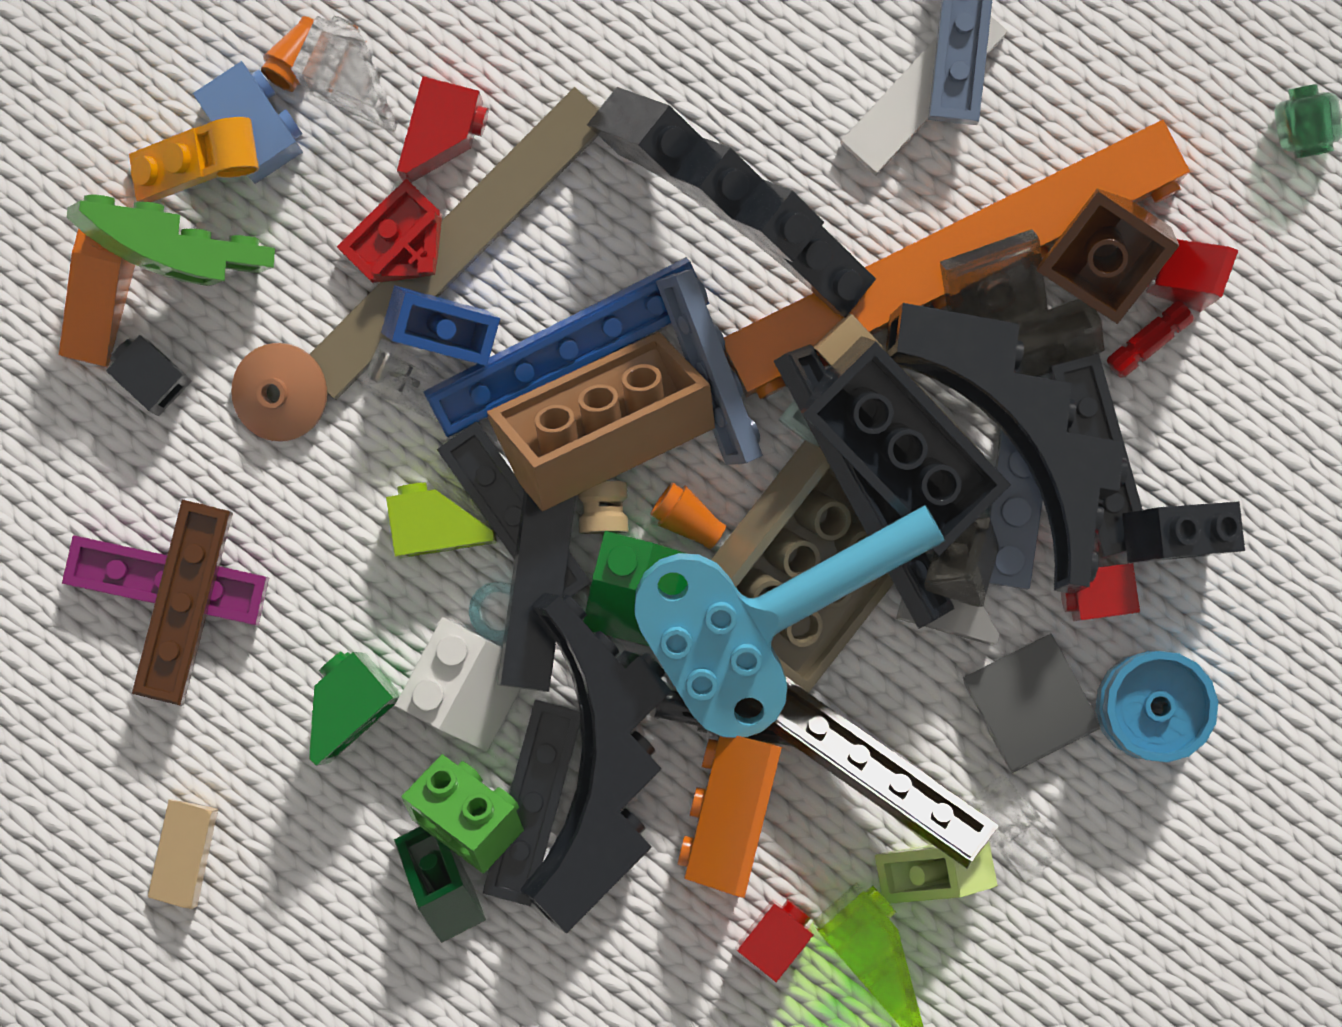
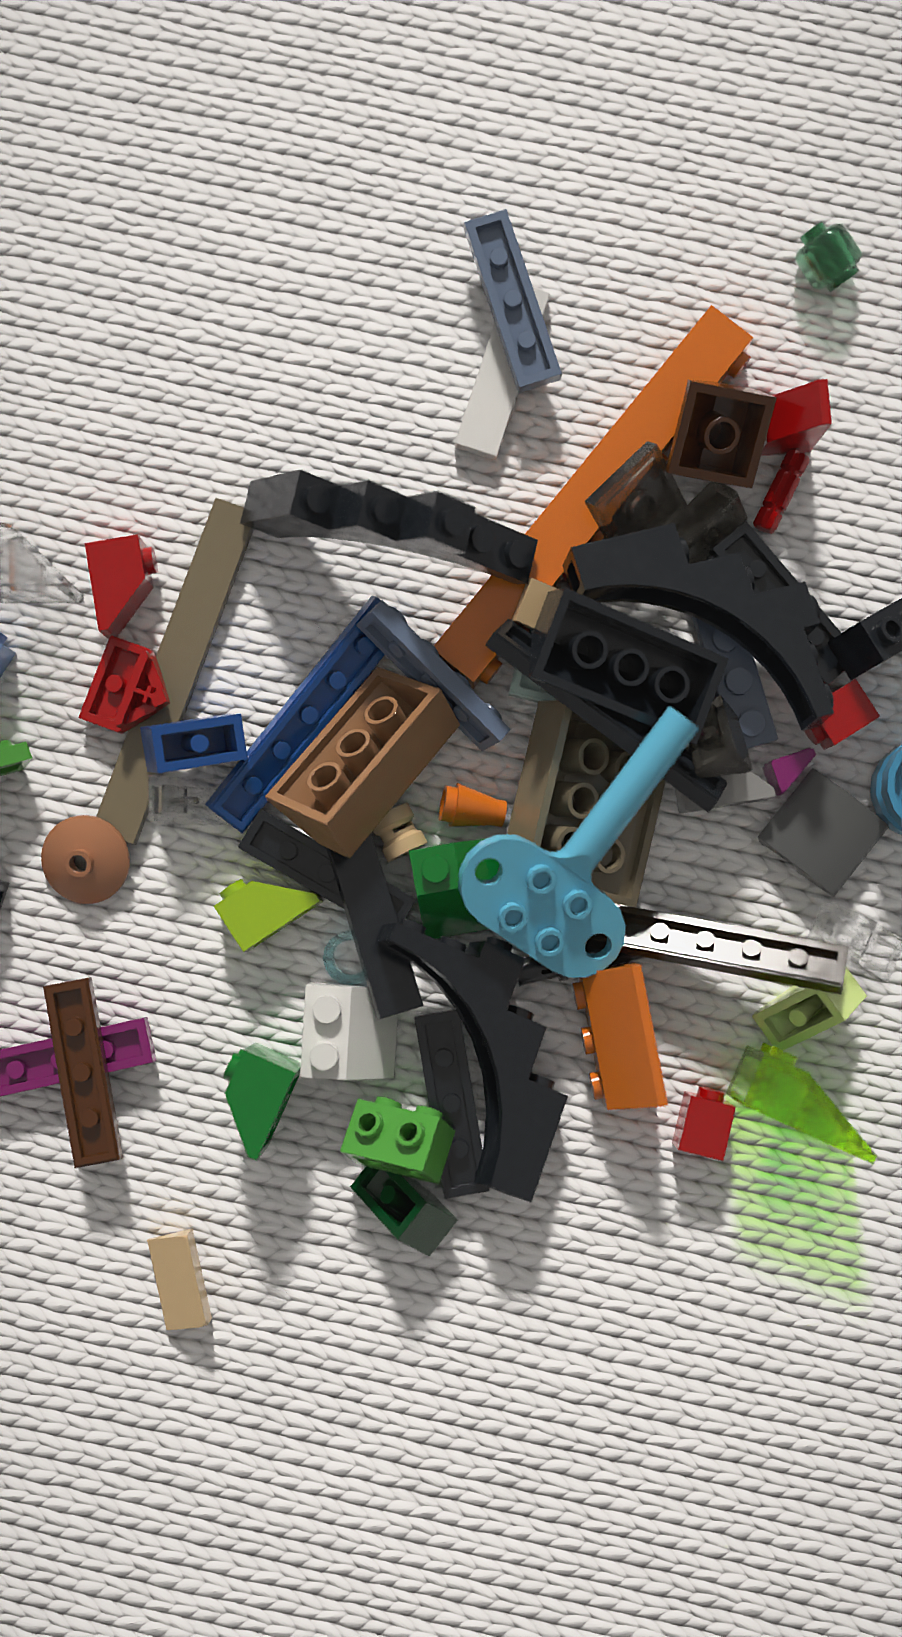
camera: 25 degrees left, 0 degrees up
none -> magenta slope [762,747,816,797]

